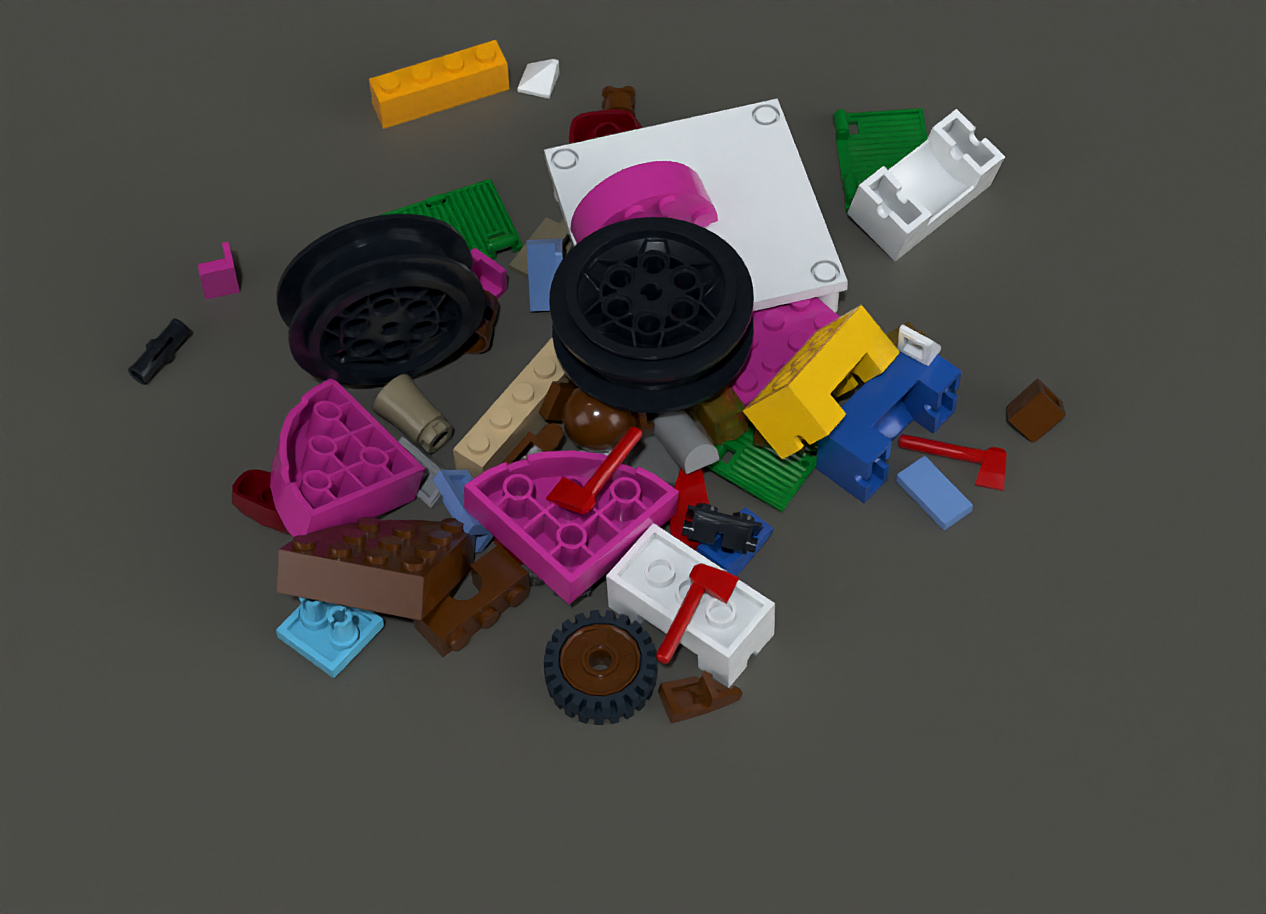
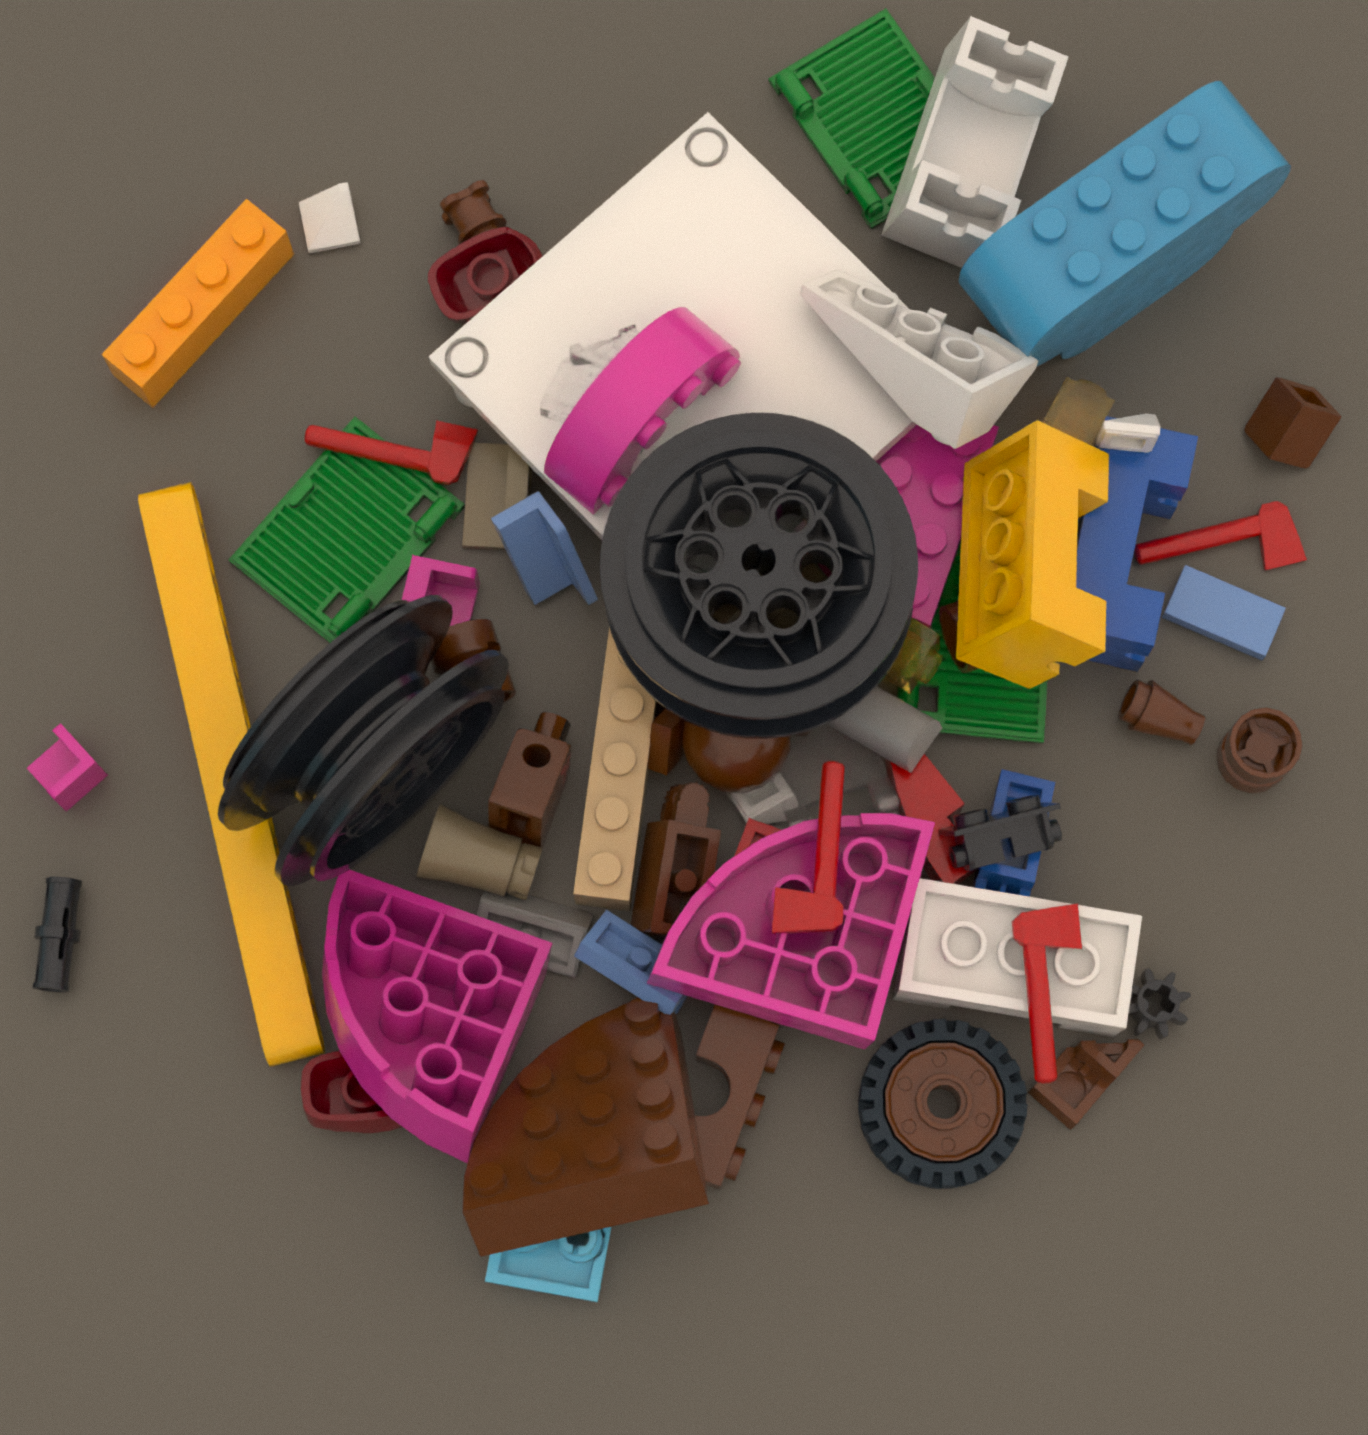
camera: 30 degrees left, 20 degrees up
none -> yellow beam [138,482,325,1067]
none -> red piece [304,420,478,485]
none -> reddish brown torso [488,712,571,849]
none -> white wedge [800,270,1038,449]
none -> dark azure brick [958,81,1291,367]
none -> reddish brown cone [1118,679,1205,745]
none -> black gear [1128,968,1191,1040]
none -> reddish brown wheel [1216,707,1303,793]

